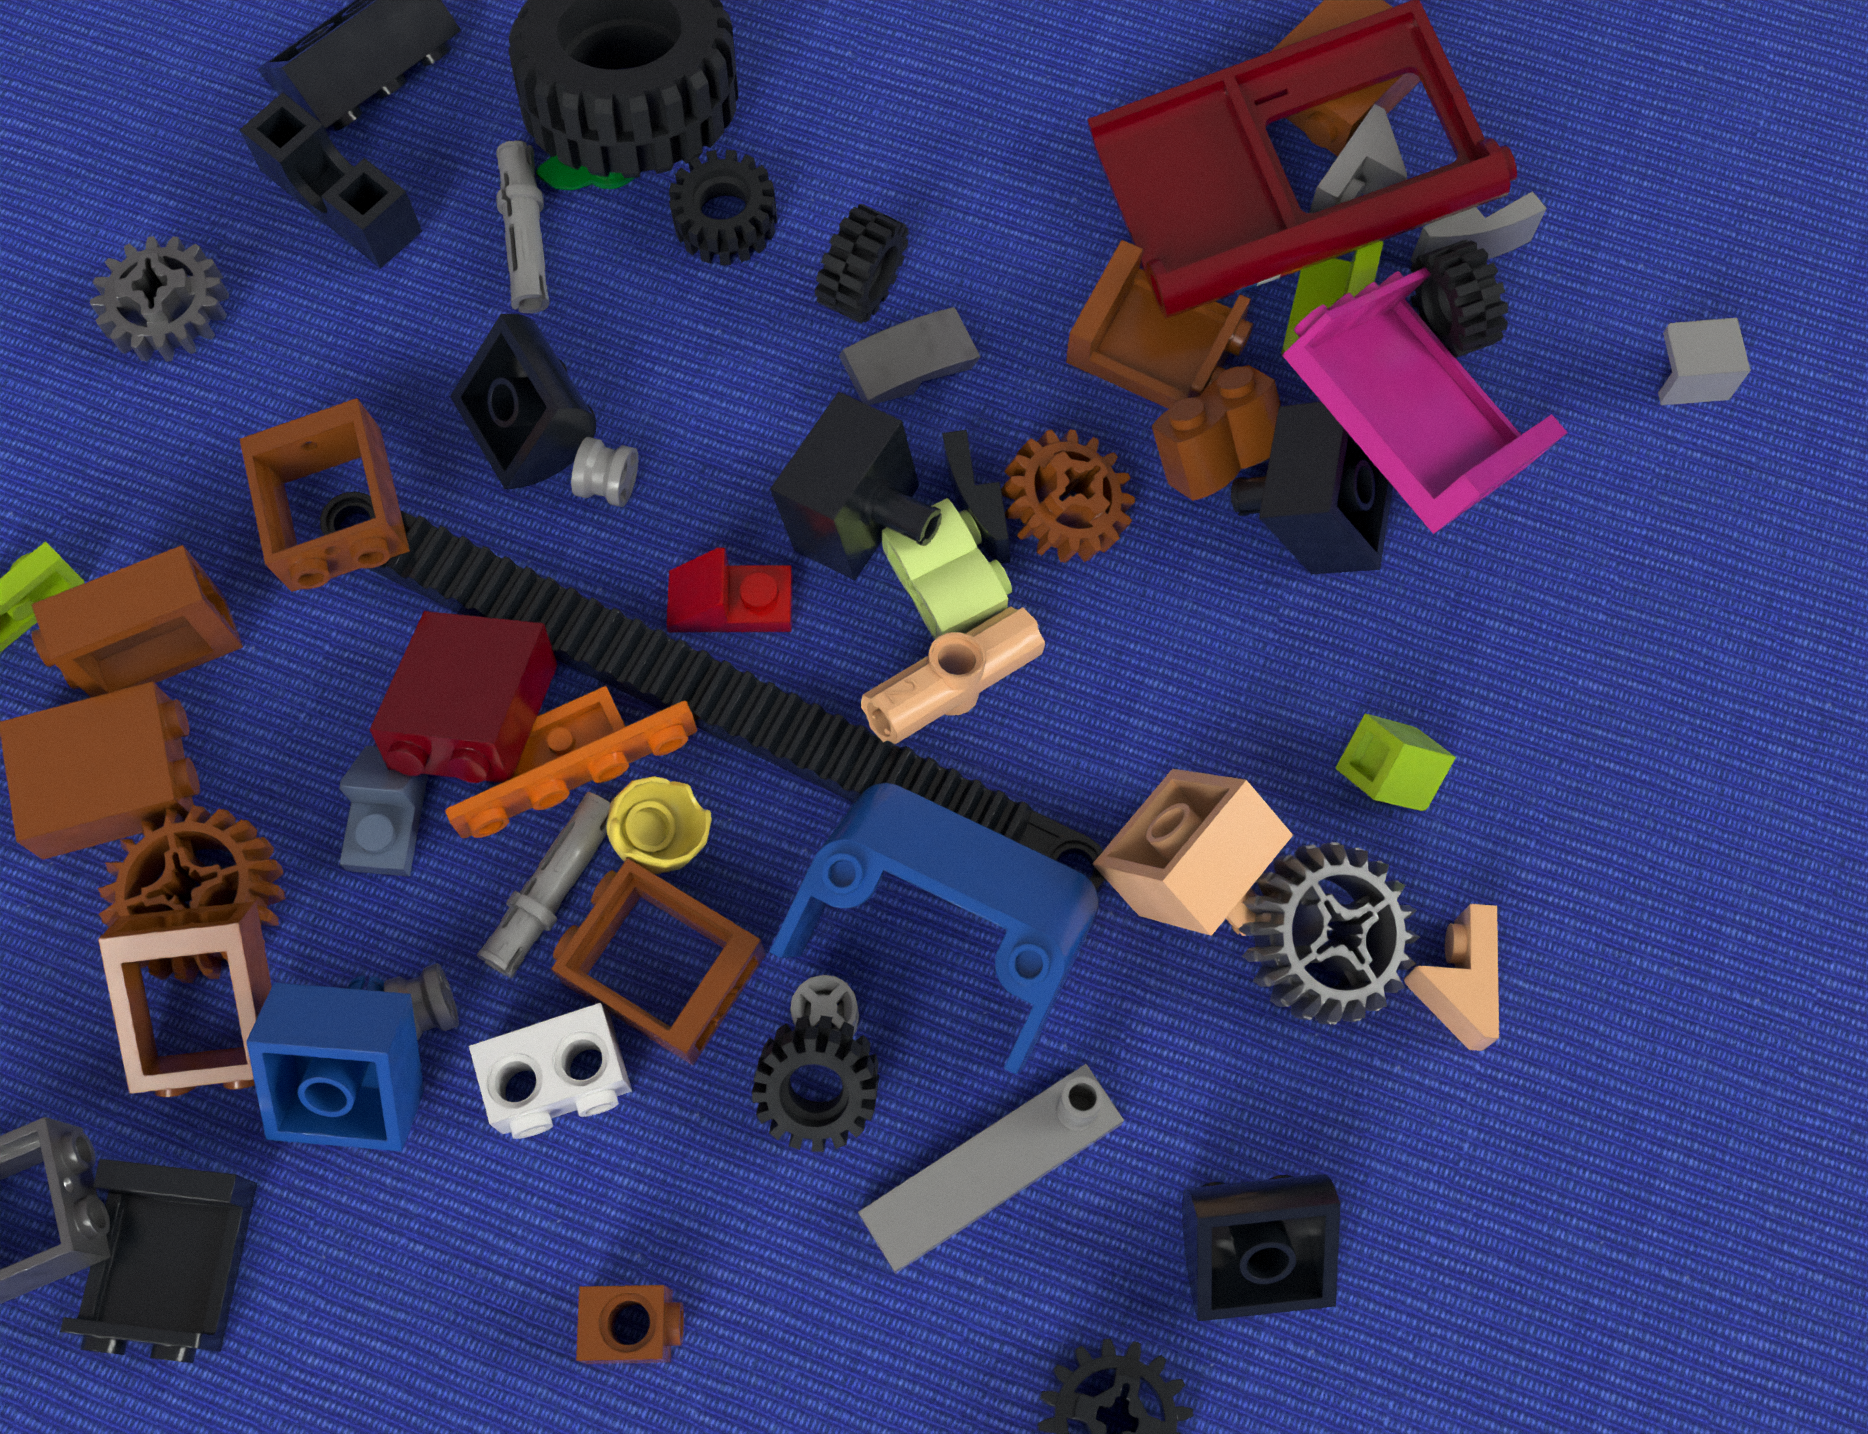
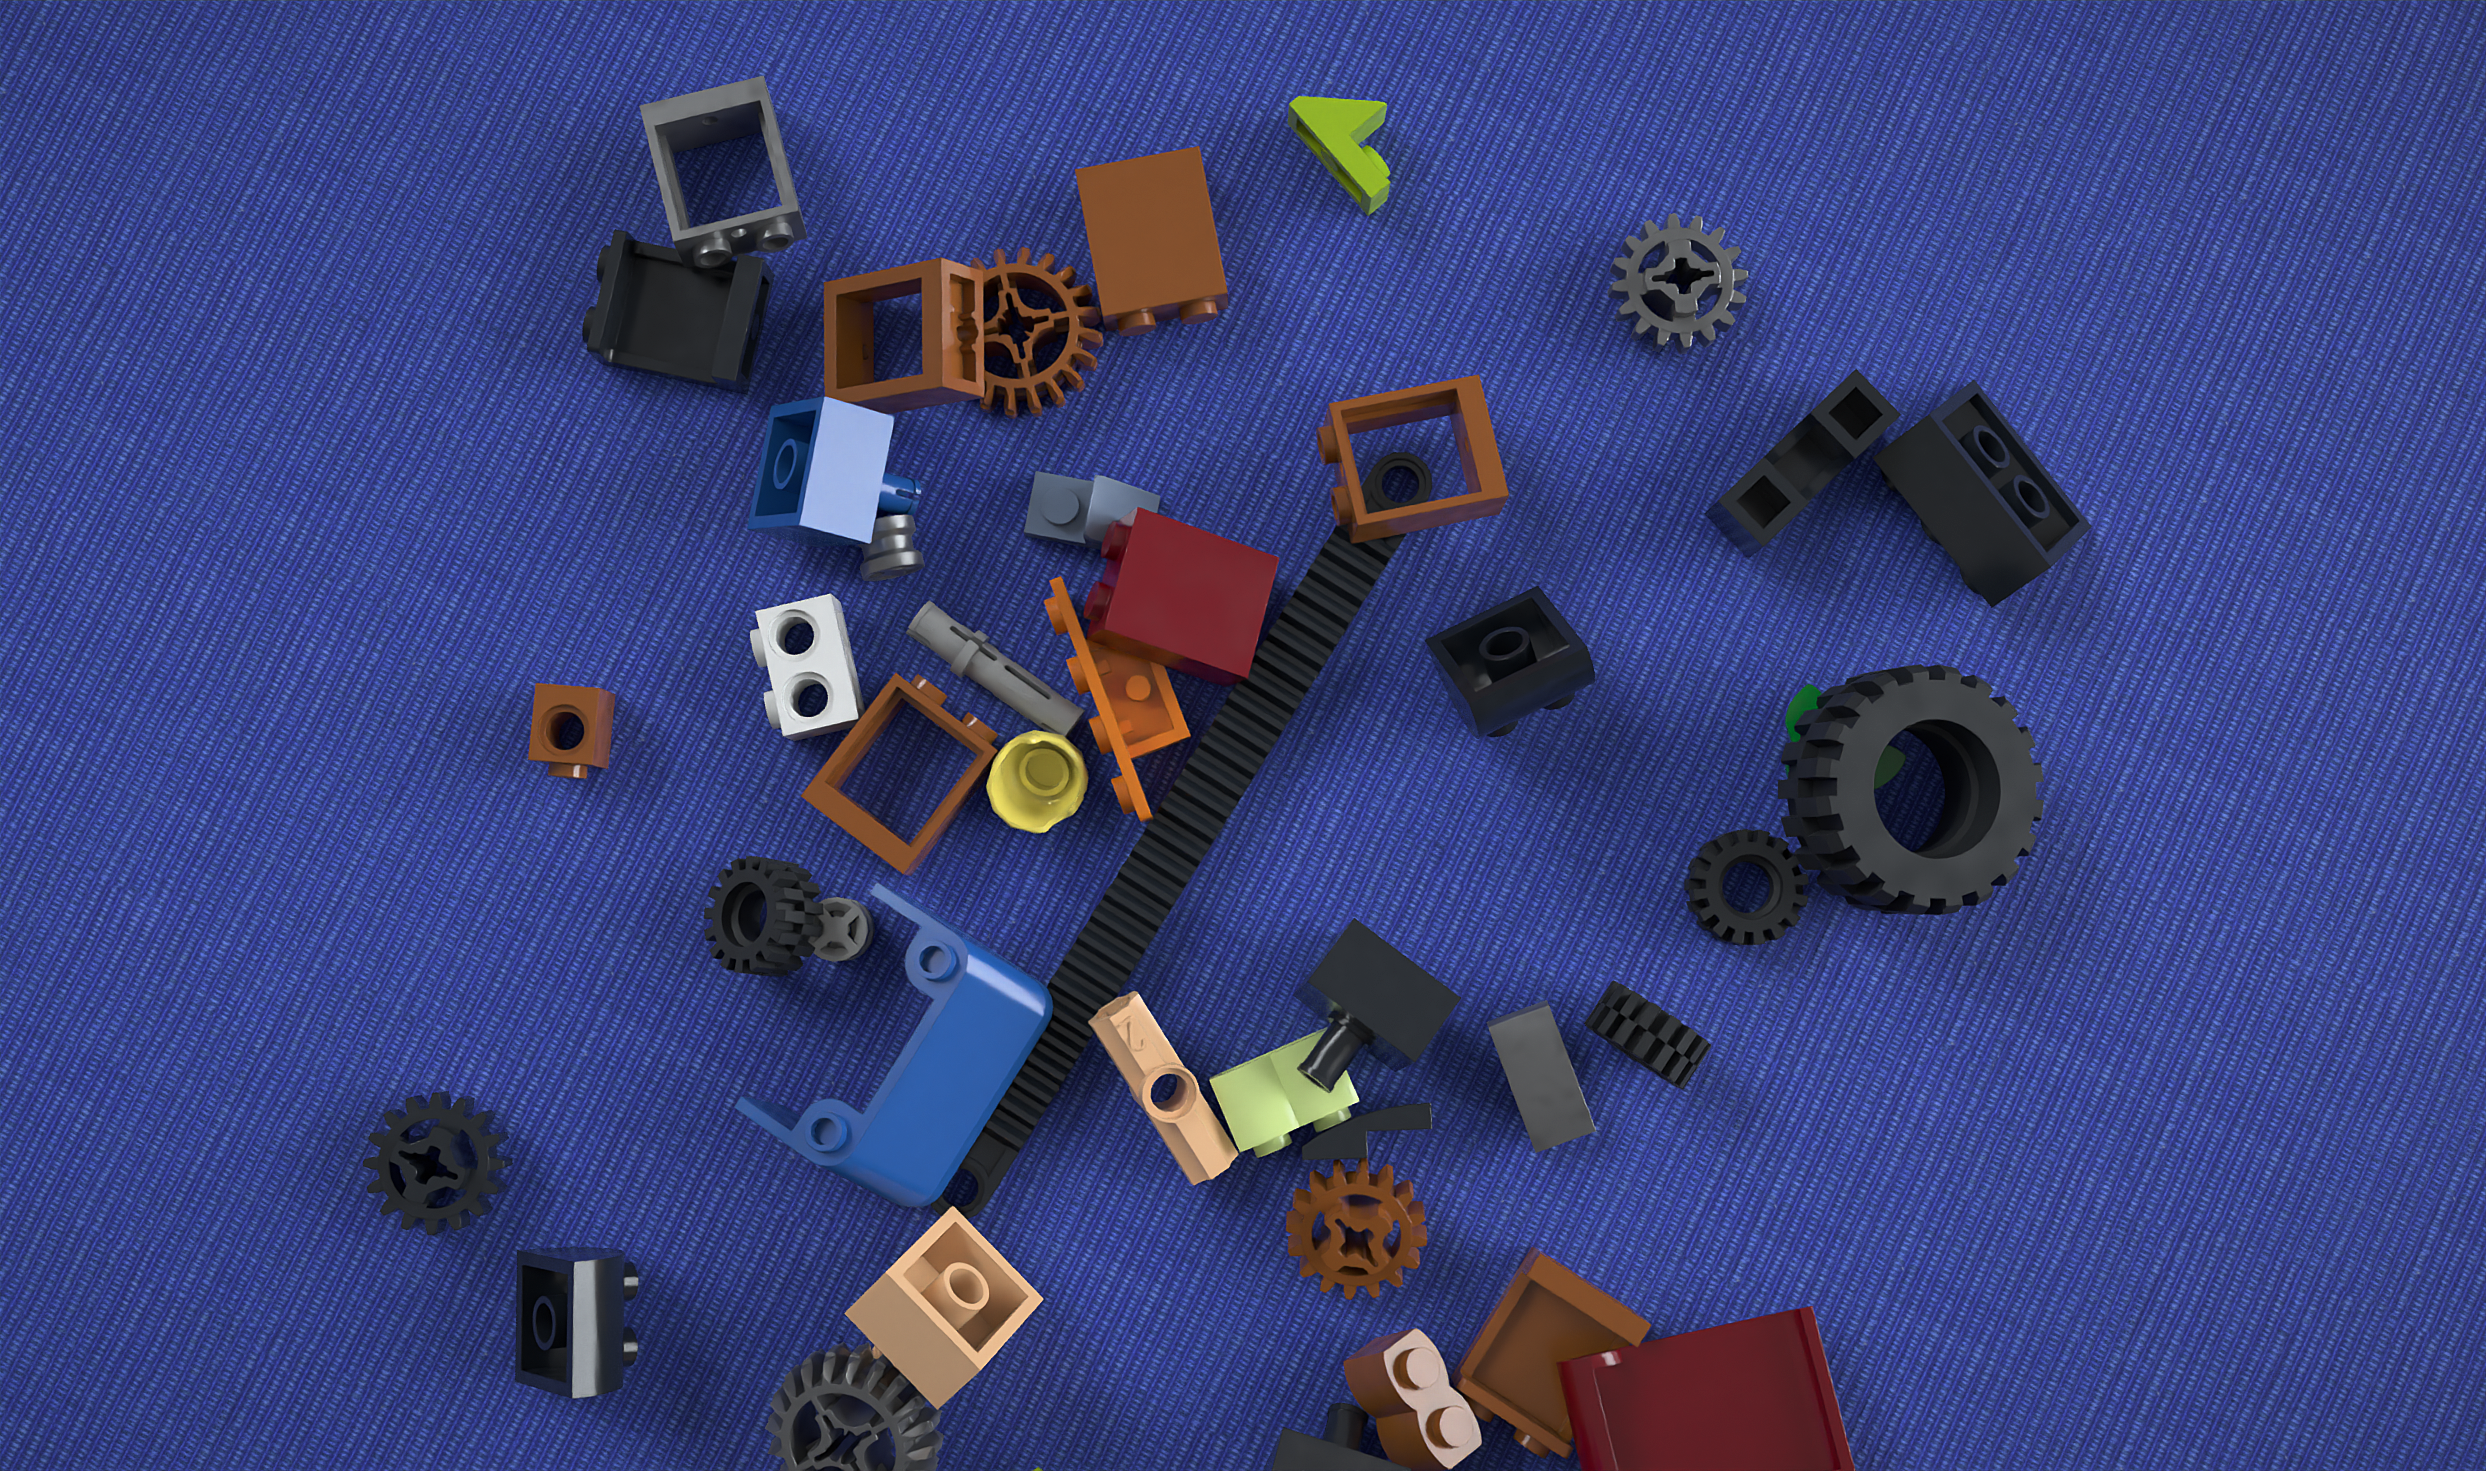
camera: 95 degrees right, 15 degrees up
dark orange window [31,545,243,697] -> none
light grey pin [496,140,550,313] -> none
light grey wheel [571,437,639,507] -> none
red slope [667,548,793,633] -> none
light grey piece [858,1064,1124,1274] -> none

